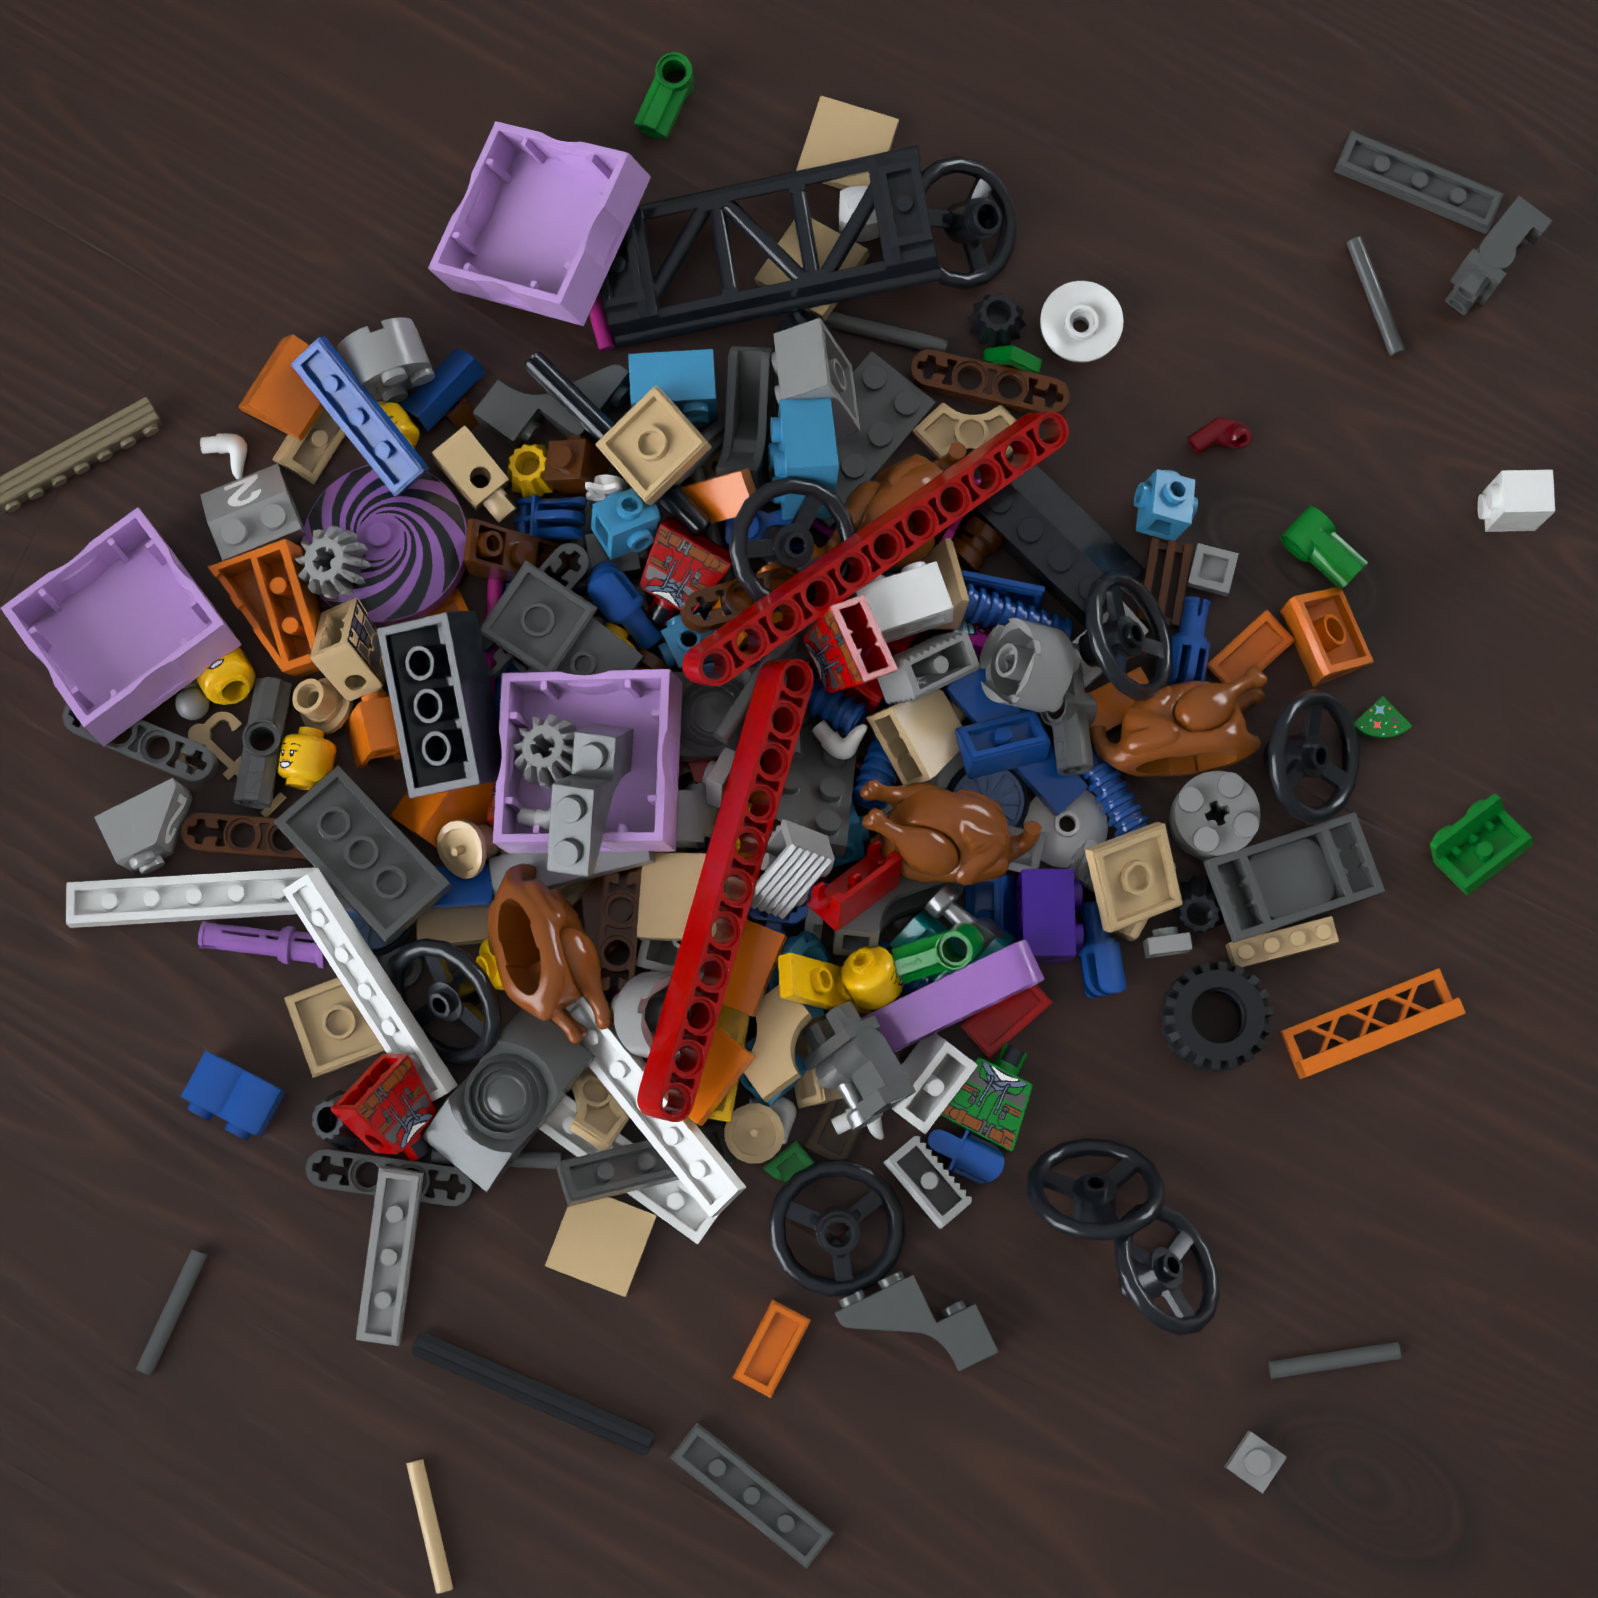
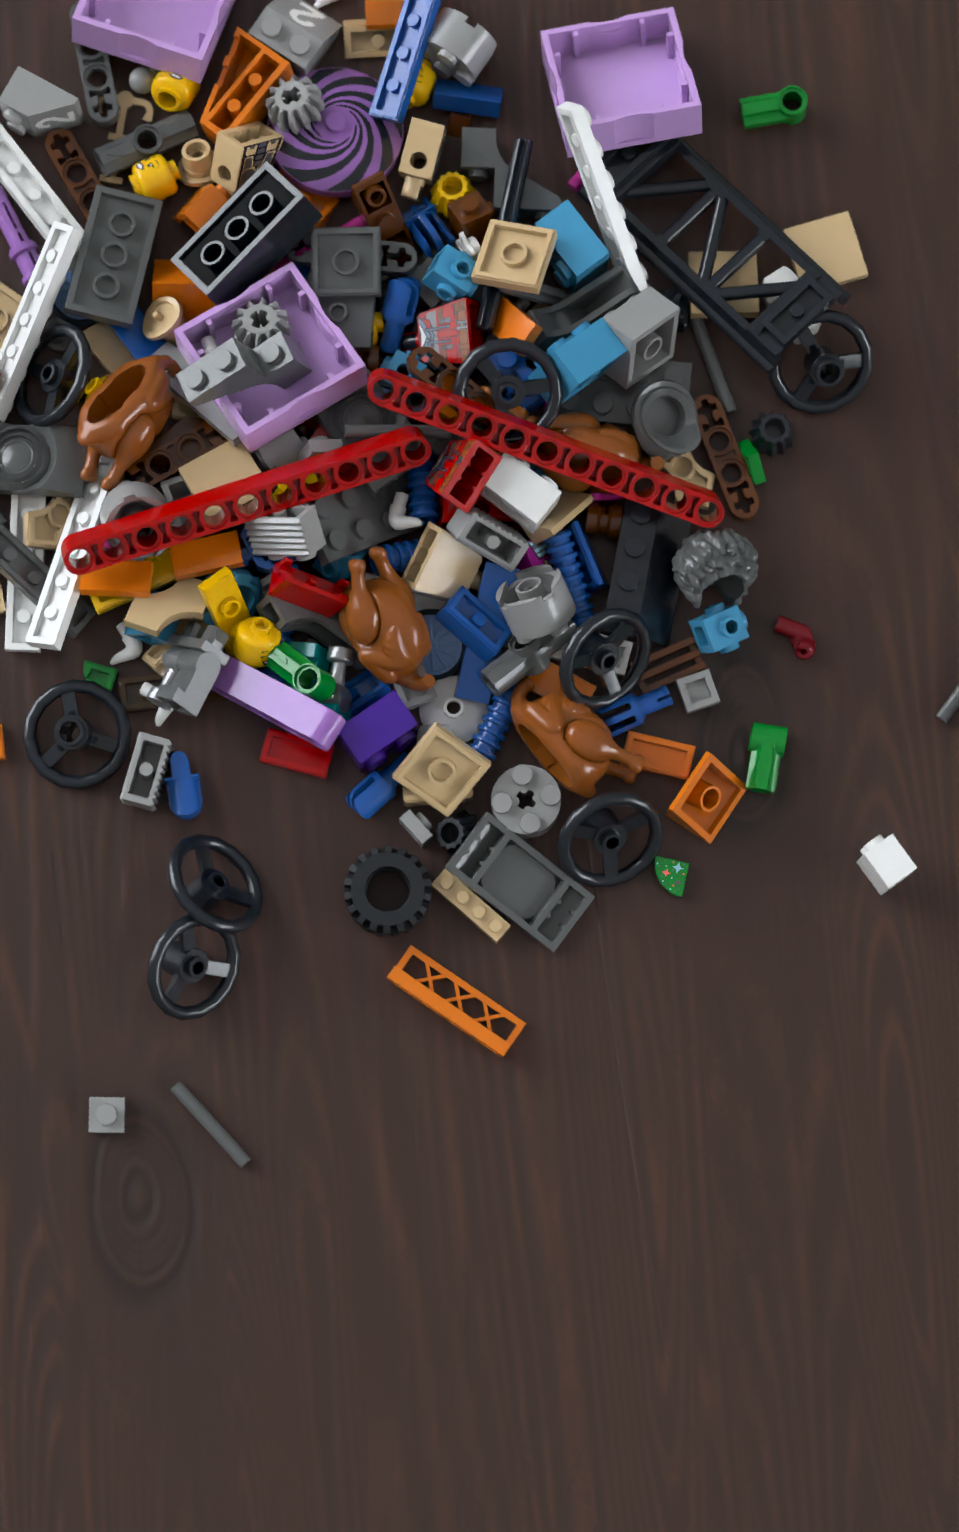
camera: 50 degrees right, 0 degrees up
tan piece [724,1103,784,1164] -> none
dark grey arch [834,1271,998,1371] -> none
white brick [892,1033,978,1134] -> none
torso [939,1043,1033,1153] -> none
white dish [1040,281,1124,363] -> none
green bracket [1430,793,1533,896] -> none
none -> white plate [556,101,648,292]
none -> dark grey piece [631,380,701,460]
none -> dark grey hair [672,527,759,609]

